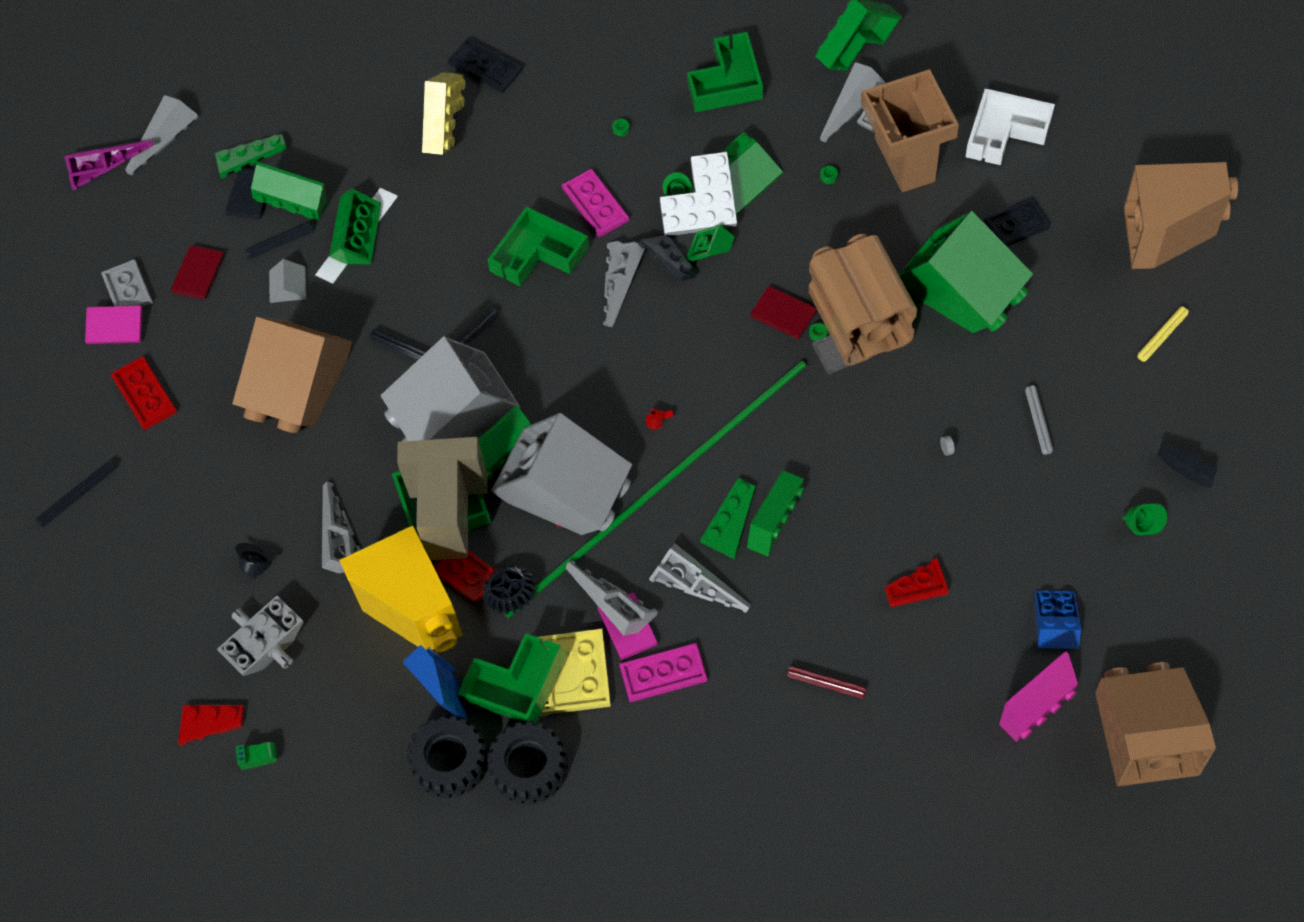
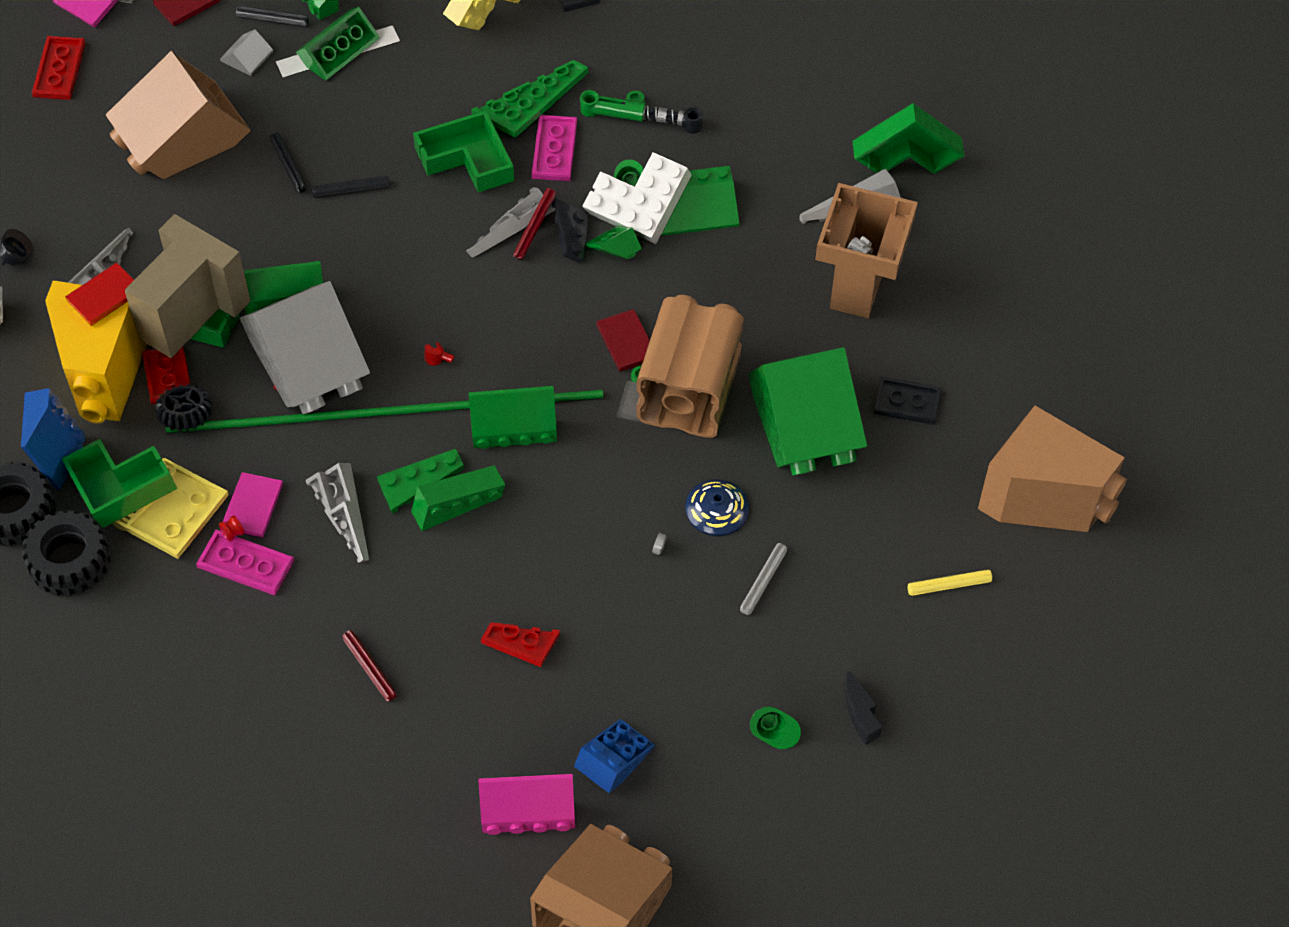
camera: 30 degrees right, 5 degrees down
light grey slope [380,336,521,441] -> none
light grey wedge [566,561,658,635] -> none
green piece [687,32,763,113] -> none
green tile [820,166,838,184] -> none
white piece [966,89,1055,165] -> none
none -> red tile [65,263,134,326]
none -> red wheel [219,515,245,542]
none -> green slope [469,386,557,449]
none -> green wing [471,60,589,138]
none -> dark red axle [513,188,556,260]
none -> piece [580,90,703,134]
none -> dark blue dish [685,479,749,536]
none -> light grey gear [847,236,873,255]

